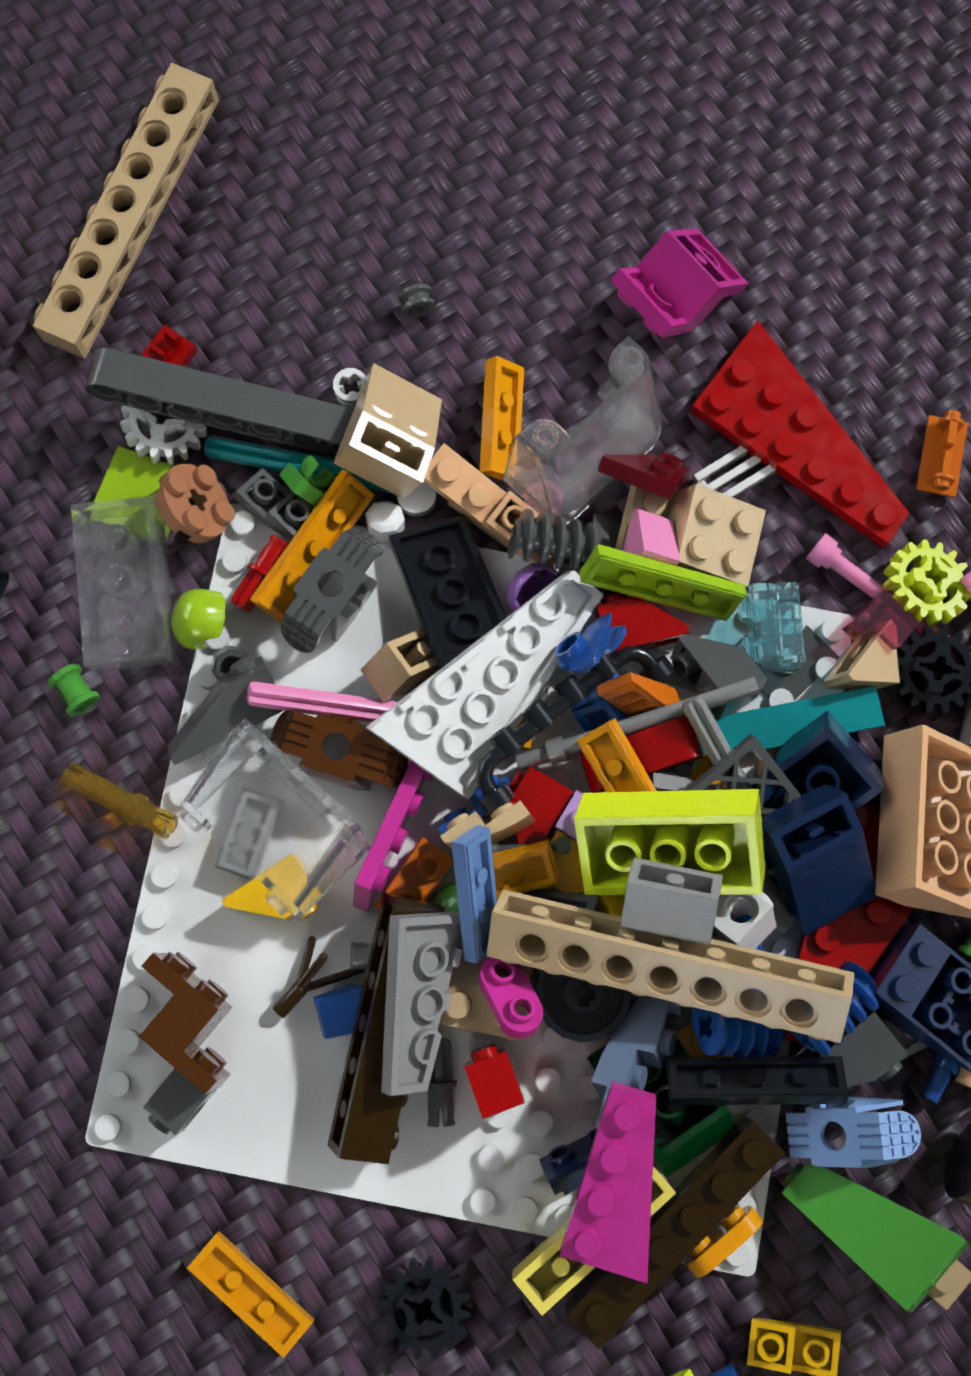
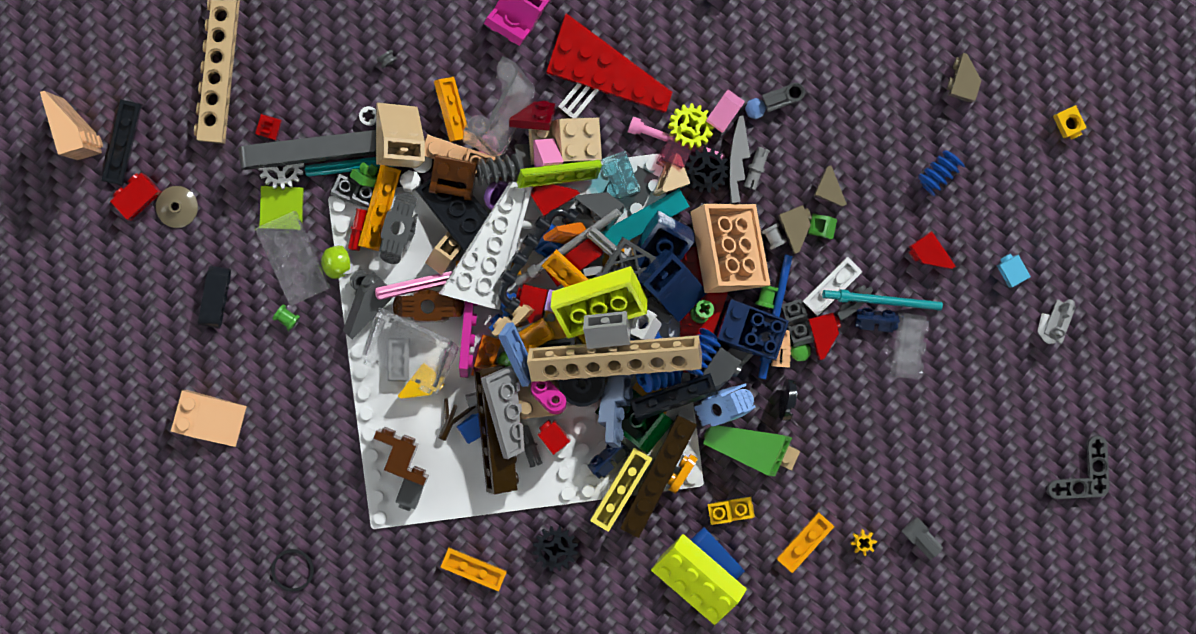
camera: 20 degrees left, 10 degrees up
clear yellow pin [61,762,179,839] -> none
nougat plate [155,464,235,543] -> none
blue plate [554,612,627,673] -> none
dark pink wing [560,1081,656,1283] -> none
orange hinge [916,410,968,498] -> none
none -> reddish brown plate [429,155,477,201]
none -> bright green bush [691,300,714,324]

